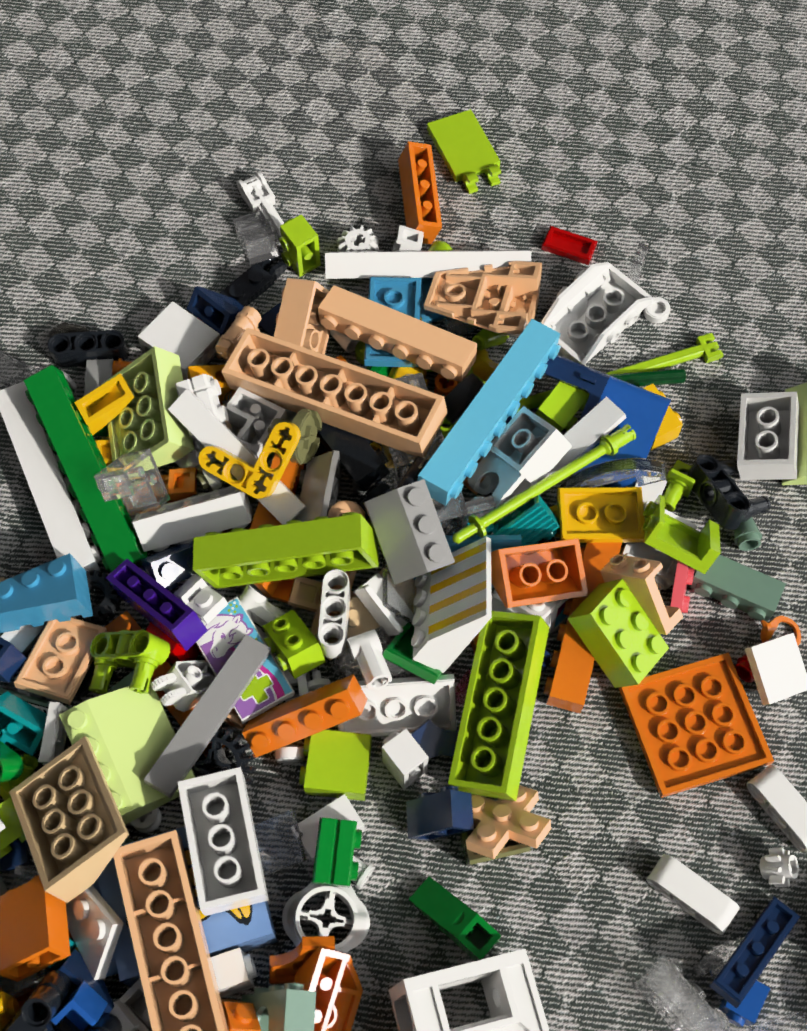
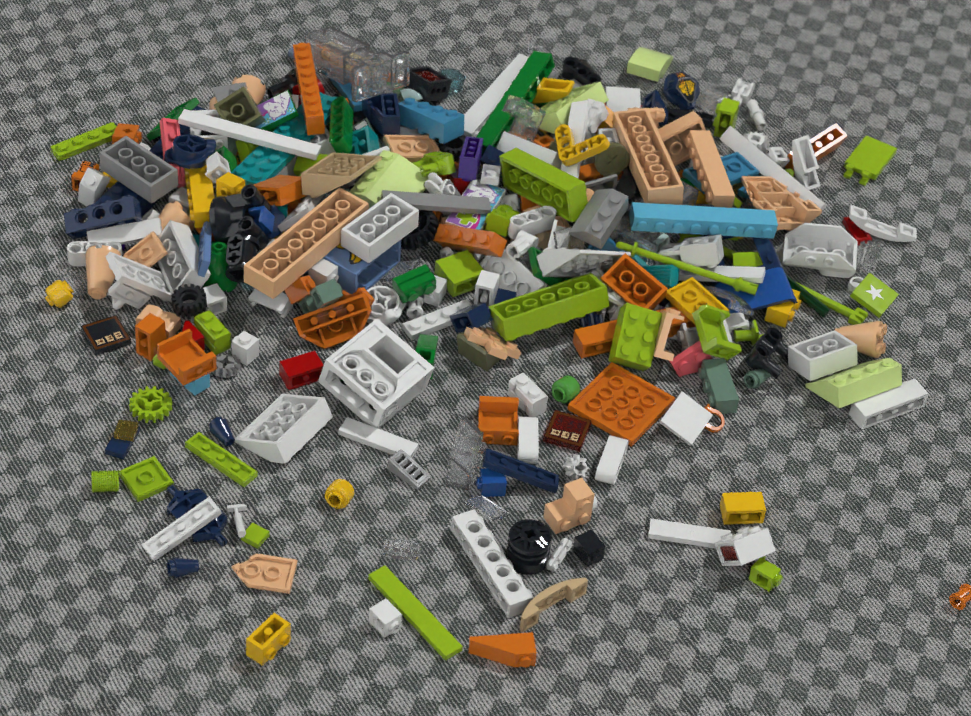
camera: 50 degrees right, 20 degrees down
none -> white plate [402,299,472,341]
none -> orange panel [478,396,519,445]
none -> white brick [507,373,548,417]
none -> clear red tile [543,410,592,452]
none -> bright green head [552,375,580,404]
none -> yellowish green slope [626,47,673,82]
none -> dark blue helmet [663,71,700,110]
none -> white pin [747,99,767,131]
none -> white slope [792,135,821,190]
none -> light nougat cone [835,321,887,358]
none -> white slope [849,205,917,242]
none -> lime tile [850,273,899,318]

